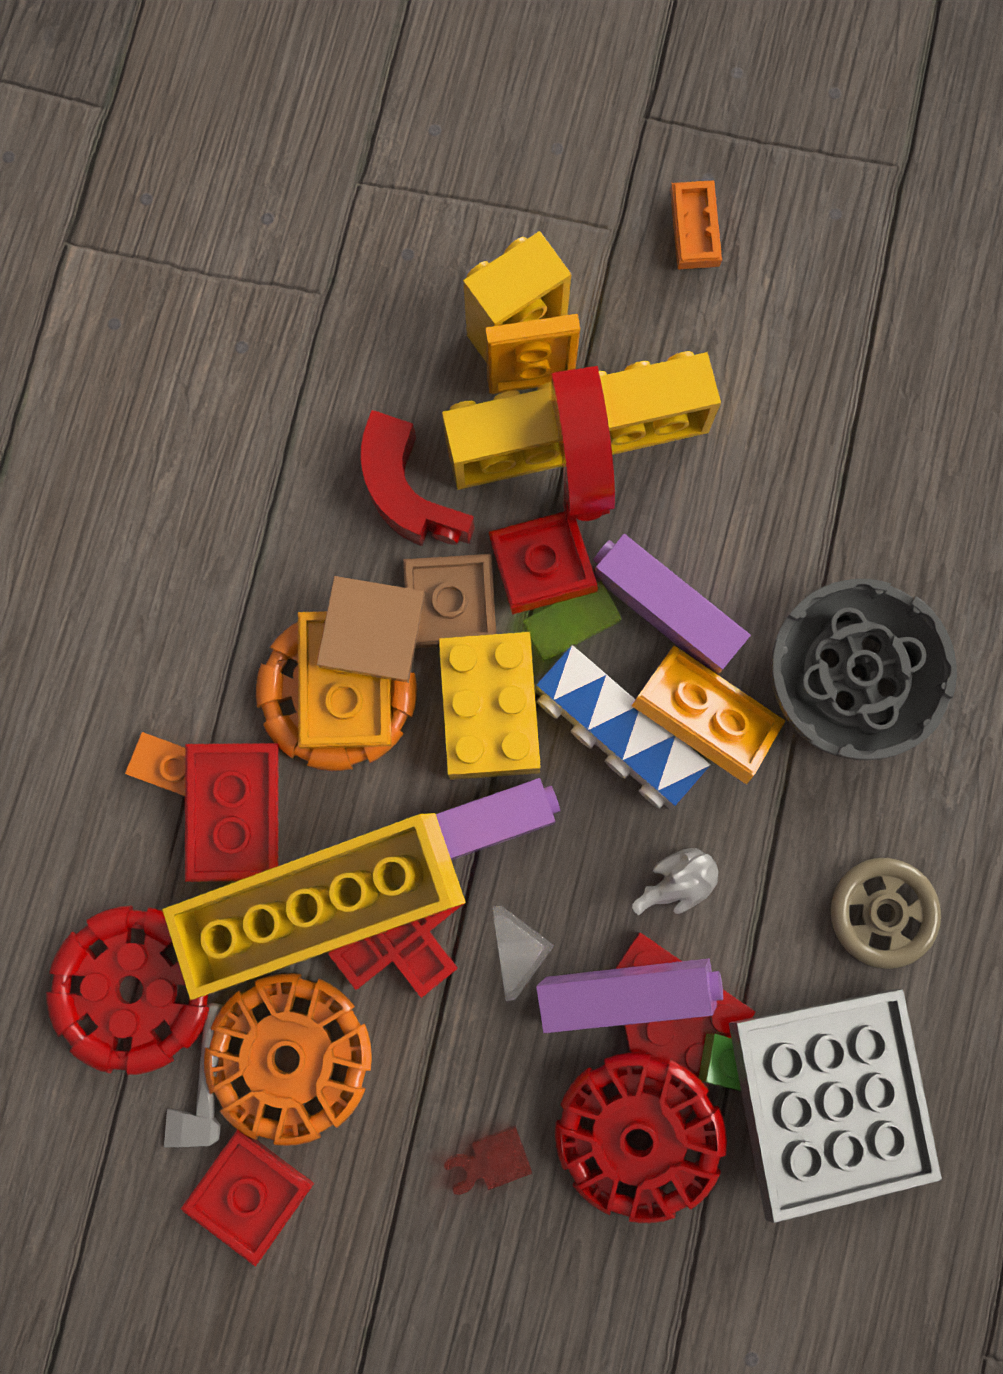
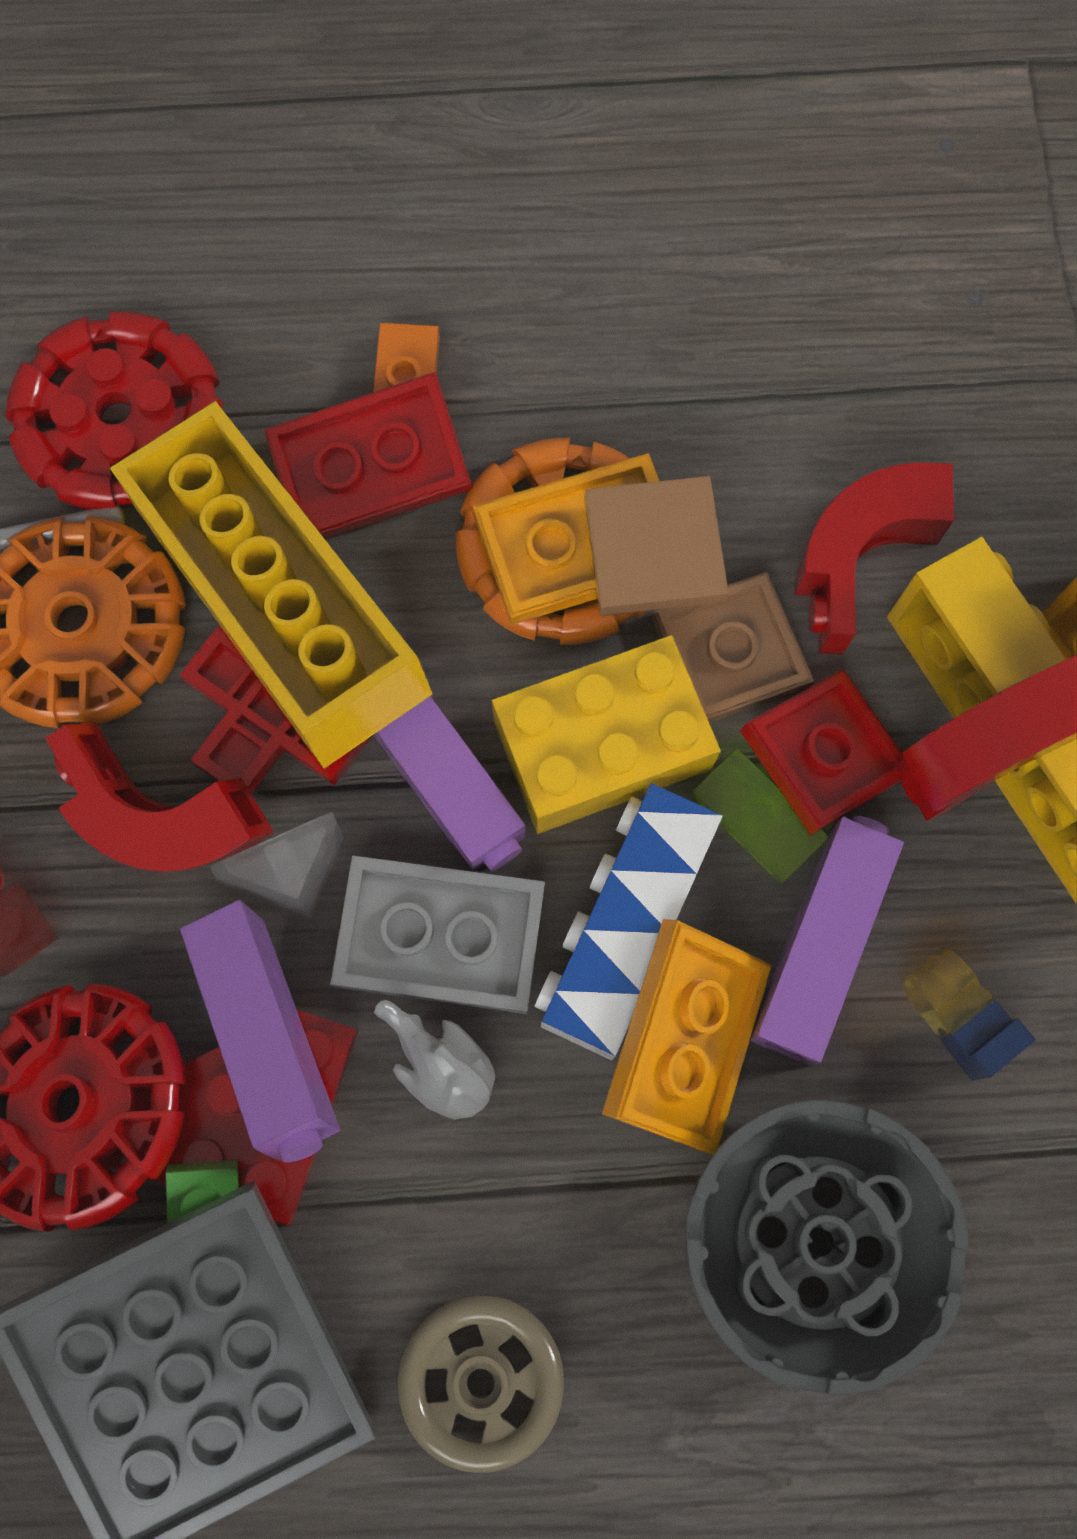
camera: 70 degrees right, 5 degrees down
none -> red arch [45,723,274,872]
none -> light grey plate [330,855,545,1014]
none -> leg [902,948,1036,1081]

